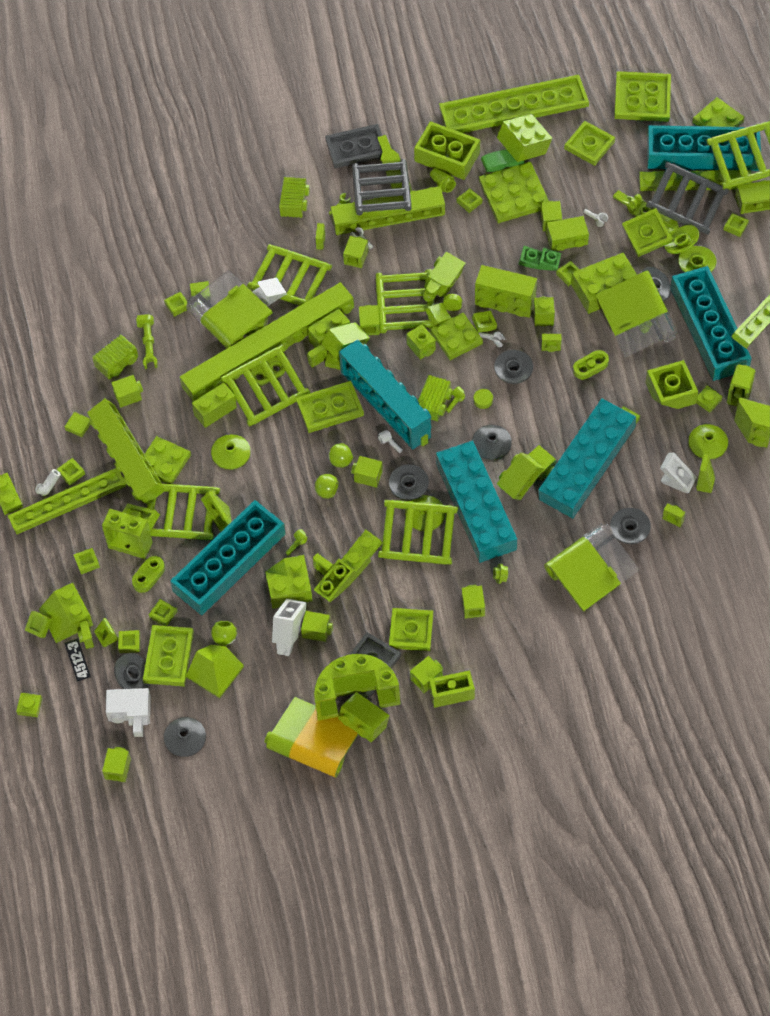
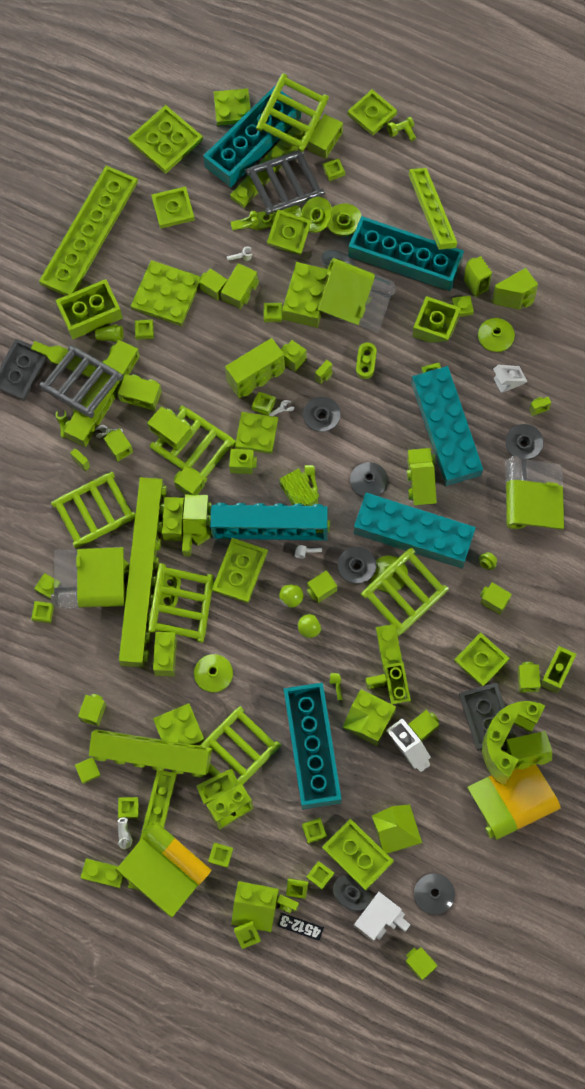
camera: 50 degrees left, 10 degrees up
lime plate [16,693,42,717] -> none
lime brick [92,335,138,380] -> none
lime plate [132,556,165,593] -> none
lime piece [136,314,158,369] -> none
lime slope [201,490,231,532] -> none
lime piece [211,621,237,646] -> none
white slope [252,278,287,306] -> none
lime brick [279,177,310,218] -> none
lime hinge [423,252,466,302] -> none
lime tile [425,303,451,326] -> none
lime tile [443,294,463,311] -> none
lime tile [474,389,493,409] -> none
bright green slope [481,149,524,172] -> none
lime brick [497,114,552,162] -> none
bright green slope [518,246,562,271] -> none
lime slope [696,454,715,493] -> none
none -> lime door [116,822,211,918]
none -> lime brick [118,374,162,411]
none -> lime brick [147,406,192,451]

